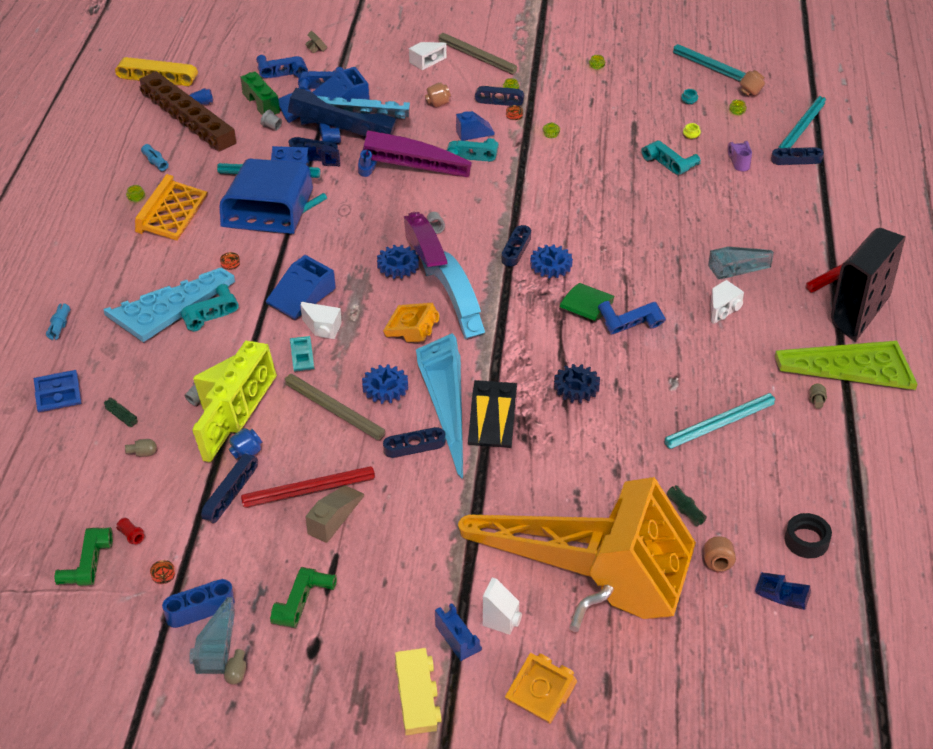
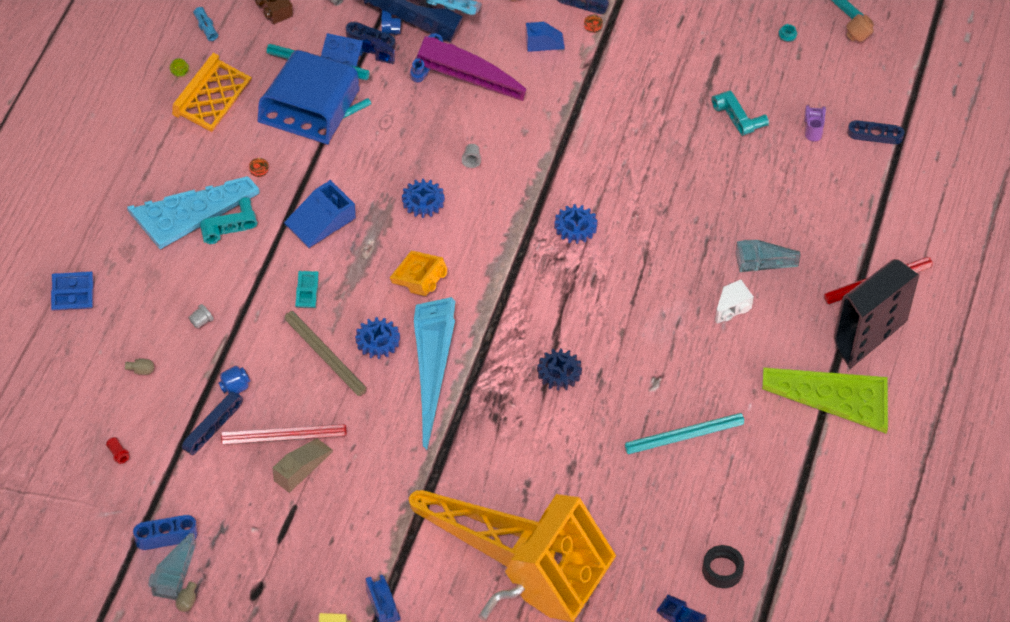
camera: 10 degrees right, 10 degrees up
dark azure pin [46,303,71,340] -> none
green beam [54,527,113,586] -> none
clear green axle [104,398,138,427] -> none
clear orange tile [150,560,175,584] -> none
neon yellow wedge [192,340,277,462] -> none
green beam [270,567,337,628] -> none
white slope [300,302,342,339] -> none
dark blue beam [383,427,446,458] -> none
magenta slope [404,212,447,267] -> none
medium azure arch [421,251,485,339] -> none
teal beam [446,138,499,162] -> none
black slope [468,380,517,448] -> none
white slope [483,577,522,635] -> none
dark blue beam [501,225,531,266] -> none
clear neon green plate [543,122,560,138] -> none
green slope [560,283,615,321] -> none
blue beam [598,301,666,334] -> none
clear green pin [667,485,707,526] -> none
neon yellow plate [683,123,701,139] -> none
nougat head [703,536,736,572] -> none
clear neon green plate [729,99,747,115] -> none
teal axle [779,96,826,148] -> none
dark tan cylinder [809,384,827,409] -> none

